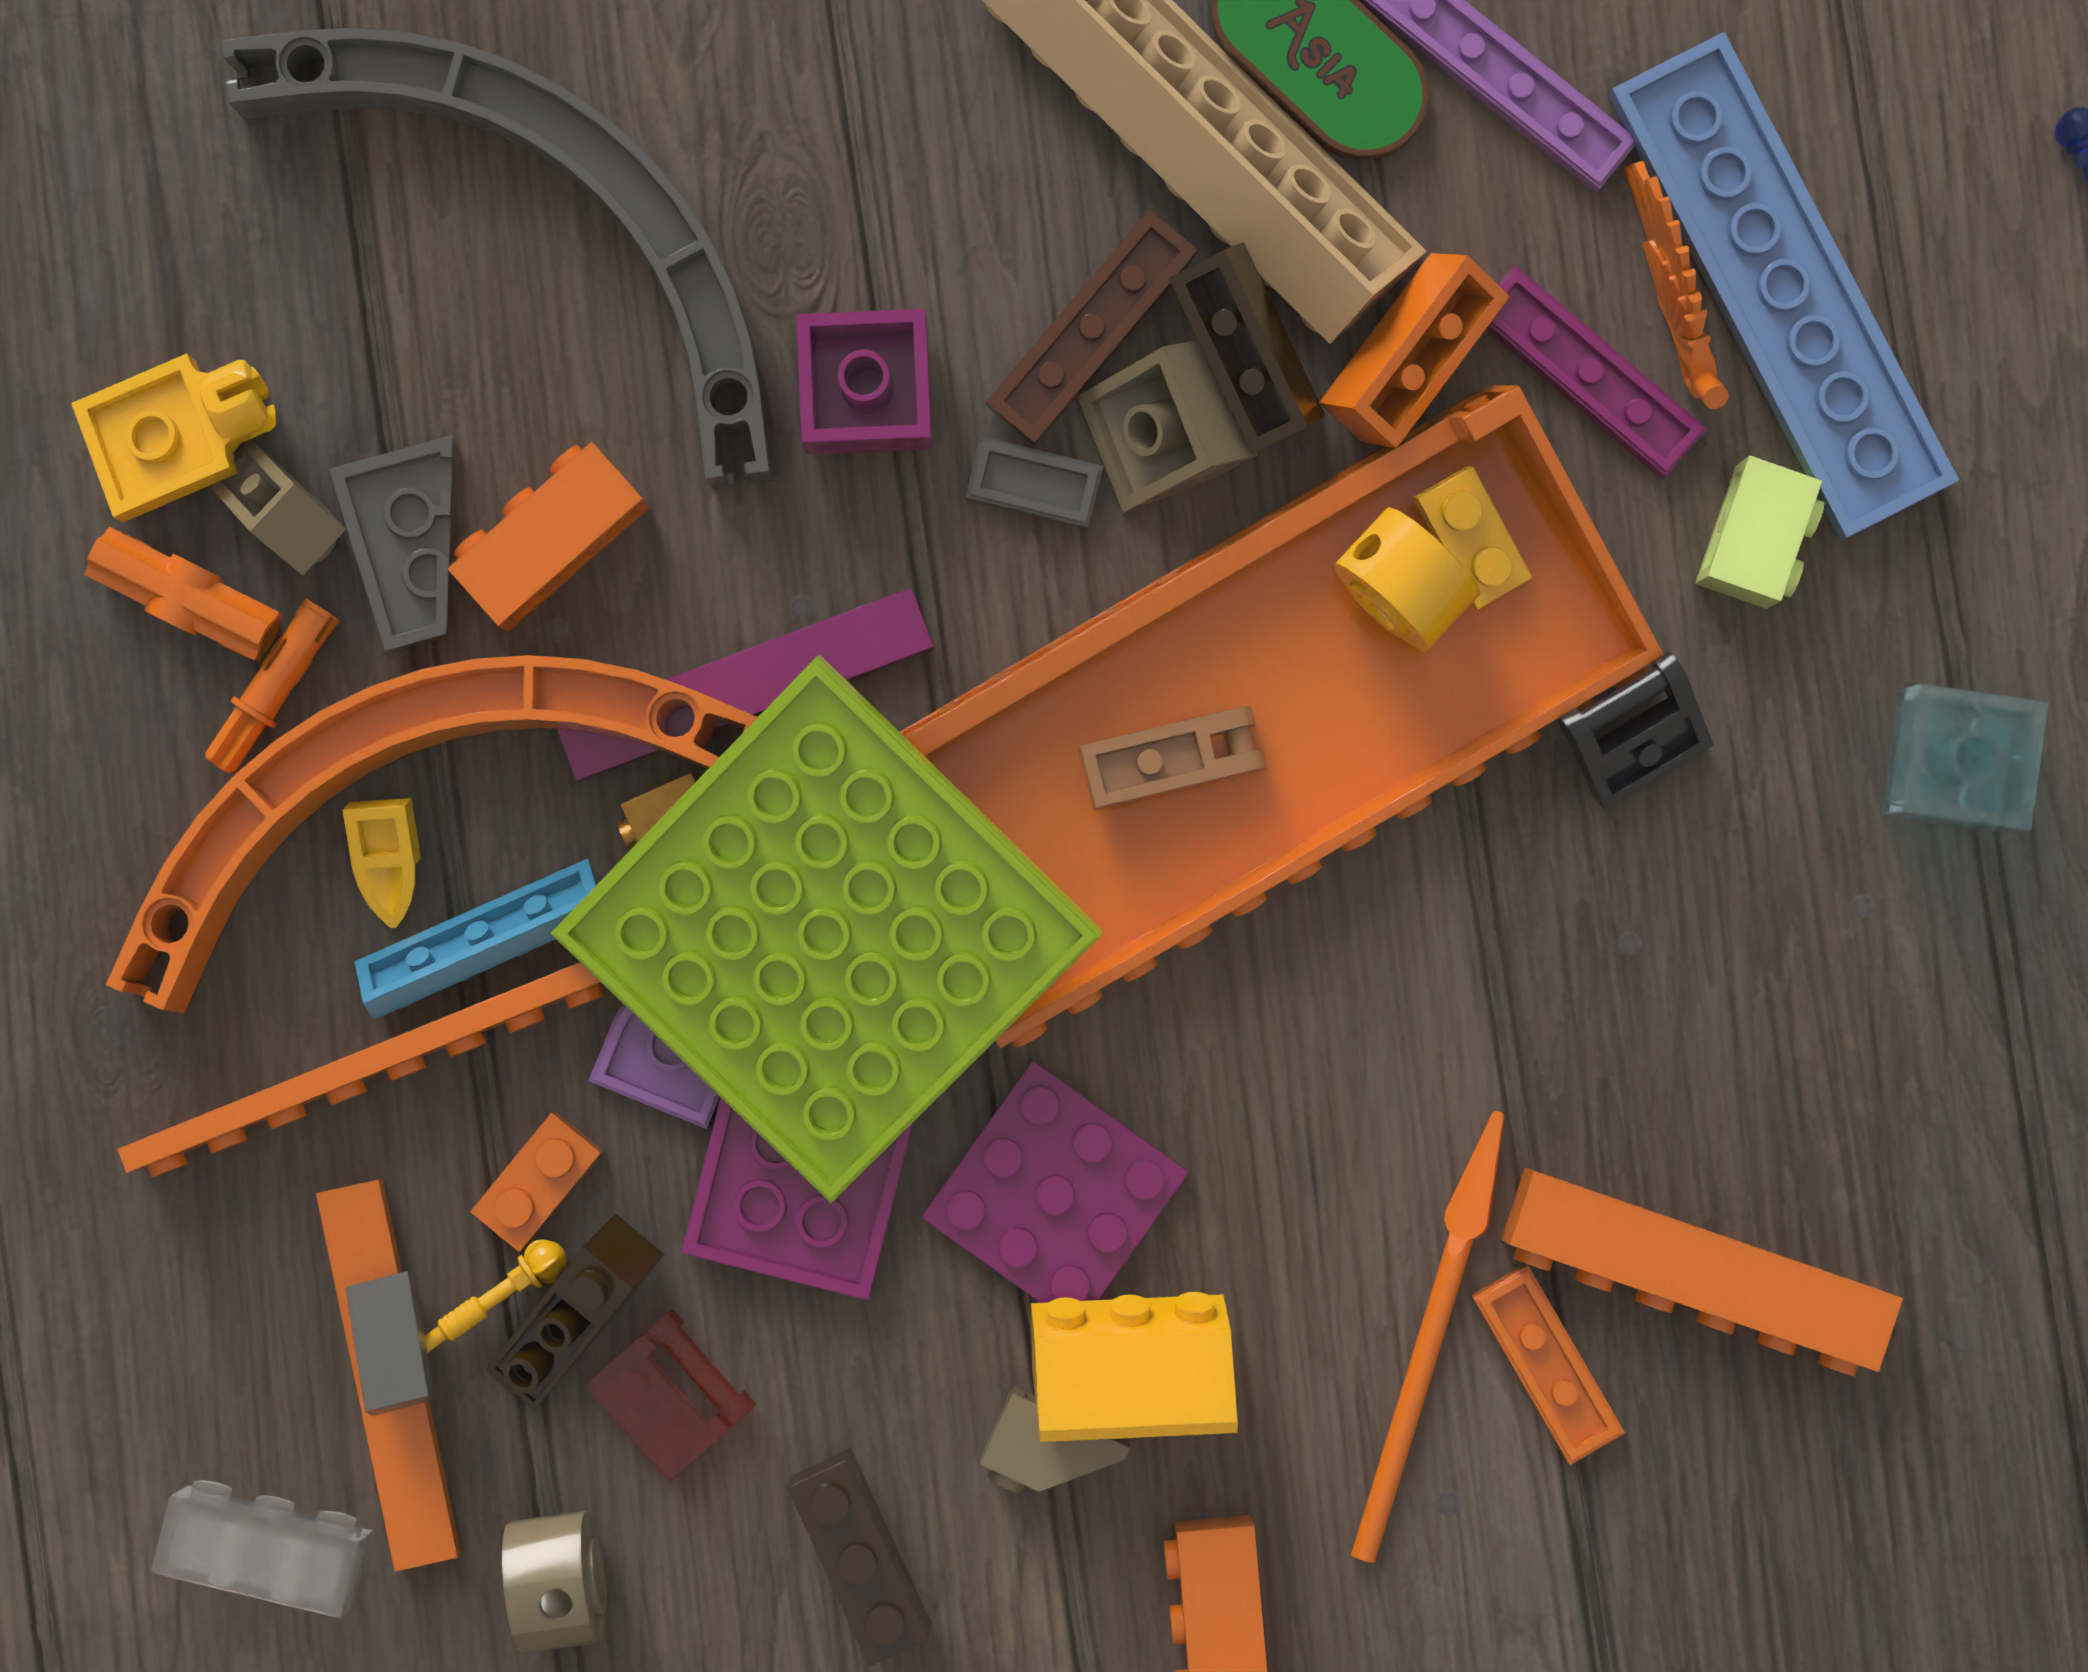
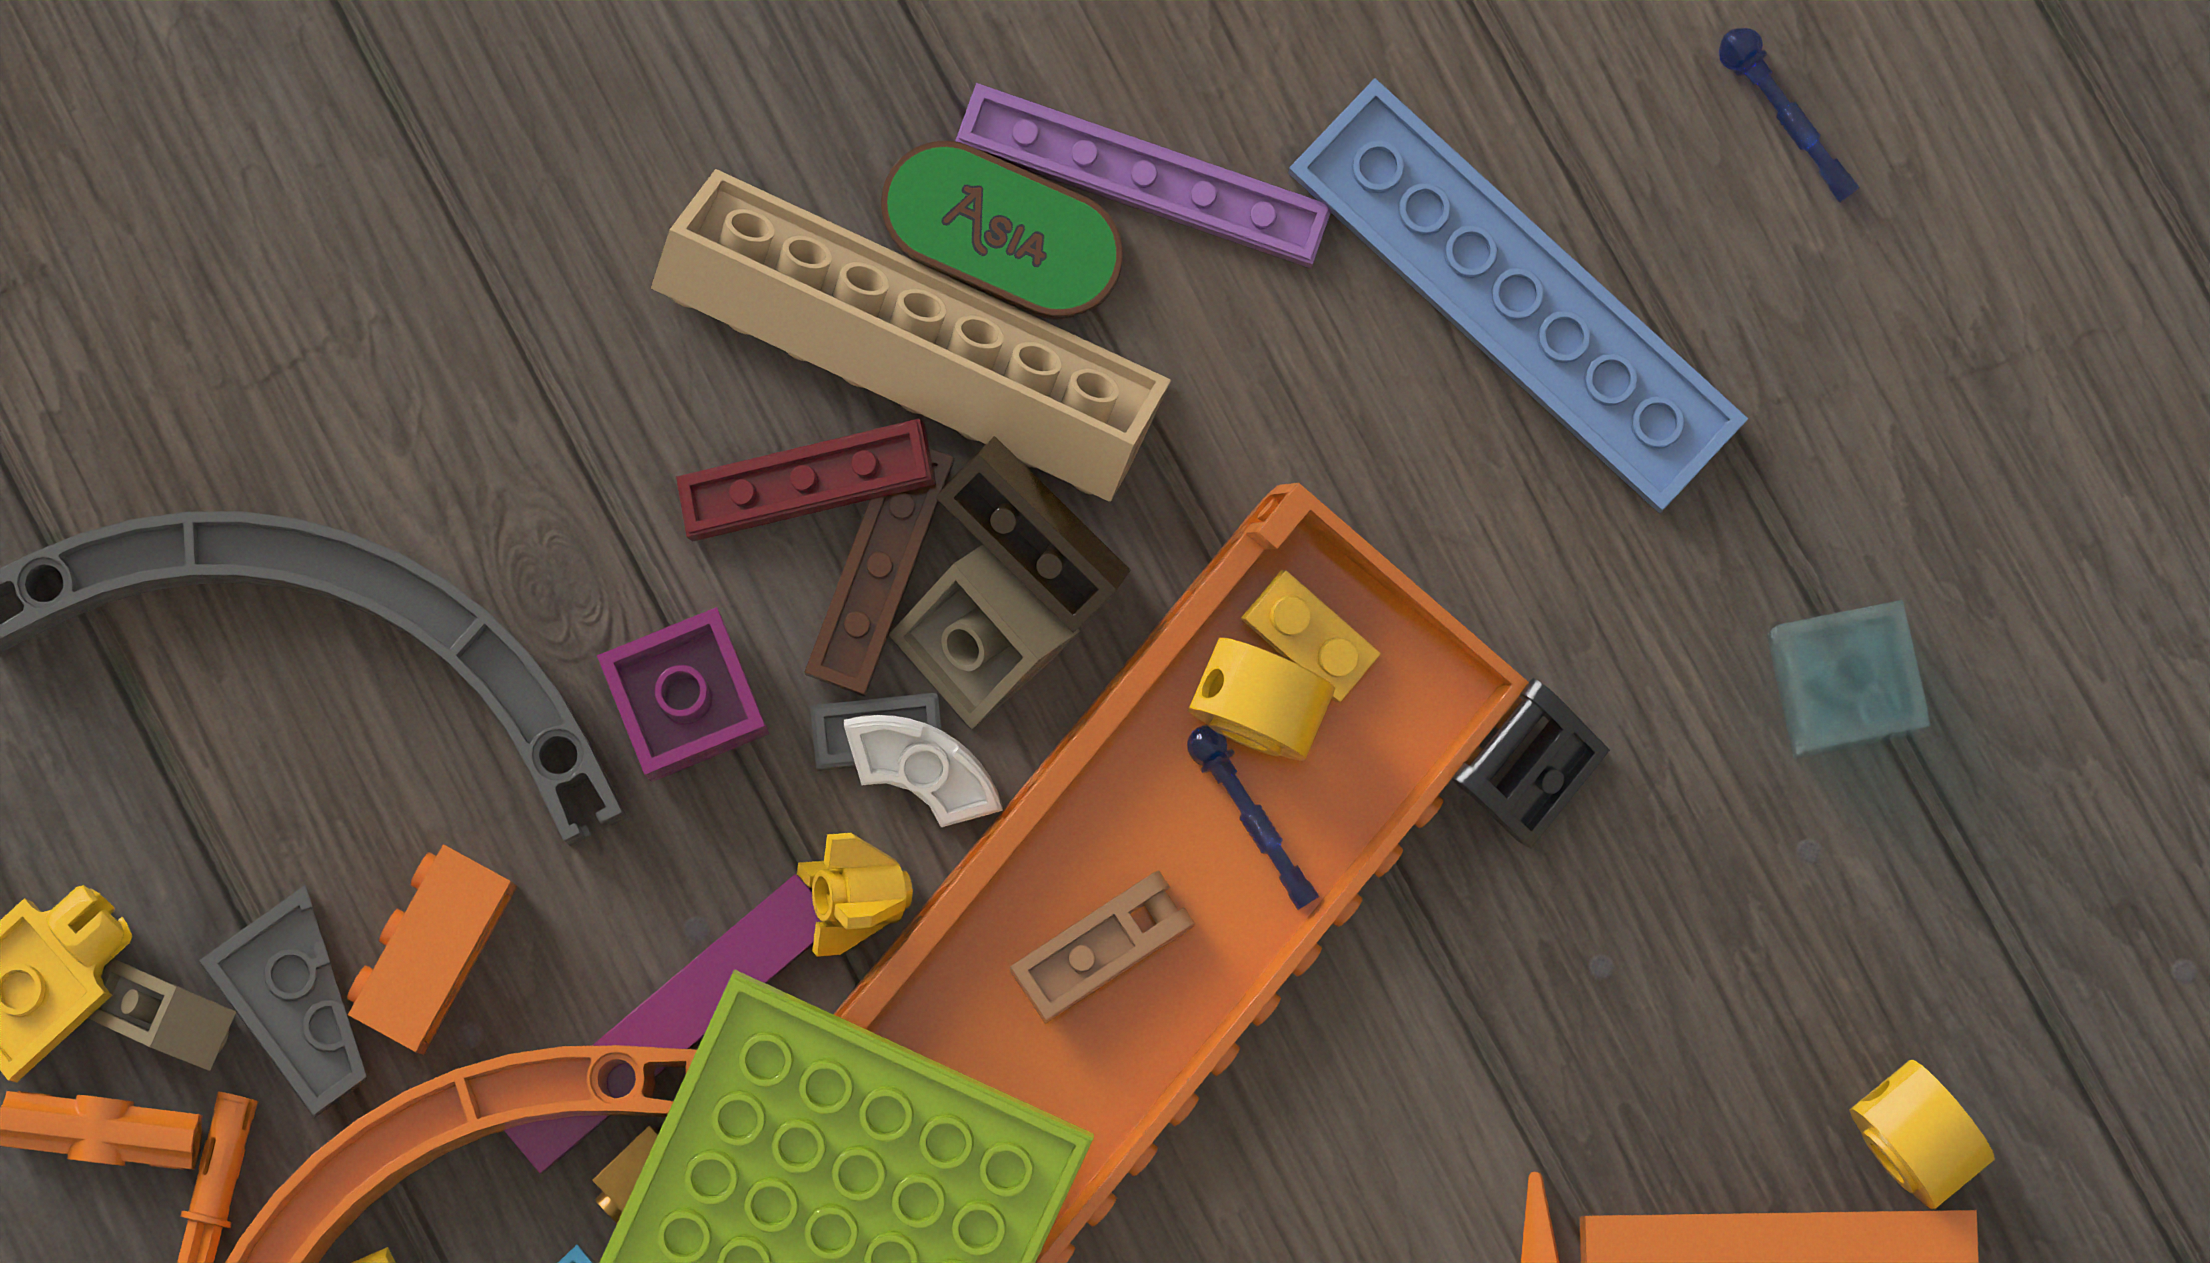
camera: 20 degrees left, 5 degrees down
orange brick [1319,253,1510,448] -> none
magenta tile [1486,265,1707,480] -> none
orange animal [1623,161,1729,409] -> none
yellowish green brick [1695,455,1824,609] -> none
none -> dark red tile [676,419,936,542]
none -> yellow brick [797,833,913,957]
none -> white tile [844,715,1003,827]
none -> clear blue piece [1187,725,1320,910]
none -> yellow piece [1849,1060,1995,1209]

